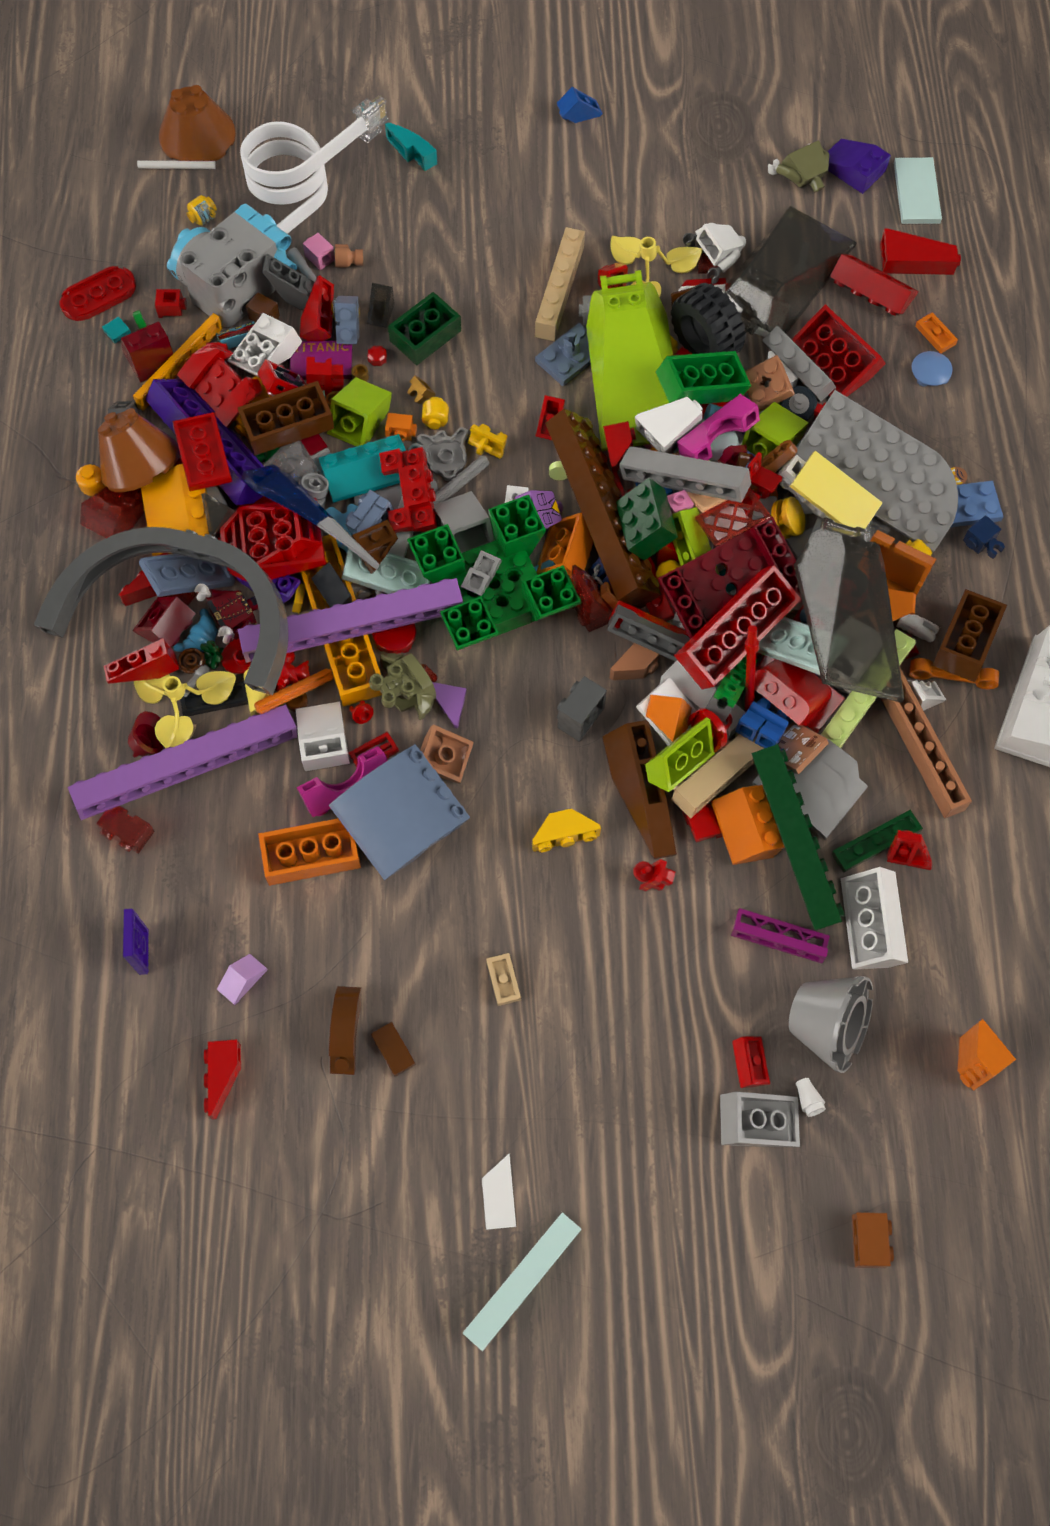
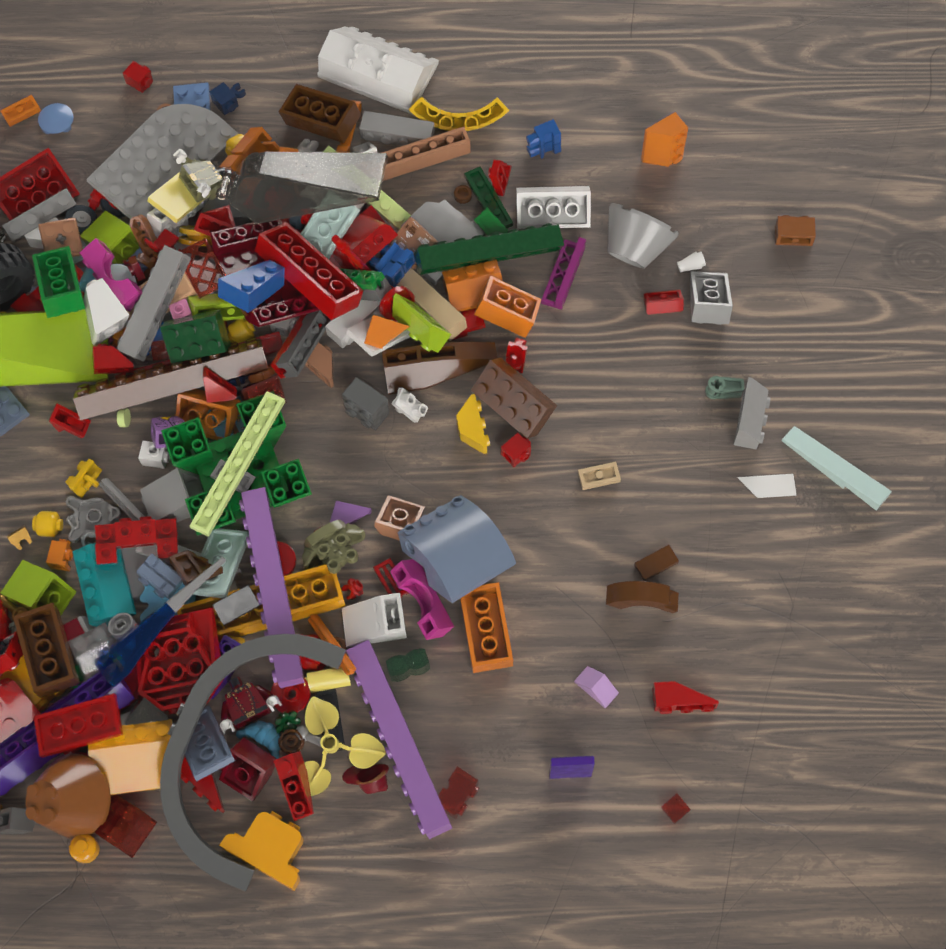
camera: 85 degrees left, 0 degrees up
none -> red brick [123,61,153,93]
none -> olive torso [173,149,227,203]
none -> yellowish green plate [190,391,285,537]
none -> red slope [194,205,235,237]
none -> red slope [203,367,237,403]
none -> blue wedge [218,260,285,313]
none -> light orange brick [219,811,304,891]
none -> light grey brick [359,111,435,146]
none -> clear green brick [386,648,430,682]
none -> white hips [392,388,428,423]
none -> yellow brick [408,97,510,131]
none -> reddish brown tile [454,185,472,204]
none -> reddish brown brick [471,358,557,439]
none -> green tile [474,208,509,236]
none -> orange slope [474,276,541,338]
none -> red brick [501,433,531,467]
none -> blue hips [526,119,561,159]
none -> clear red tile [661,794,691,824]
none -> sand green piece [705,376,744,400]
none -> light grey slope [734,377,771,450]

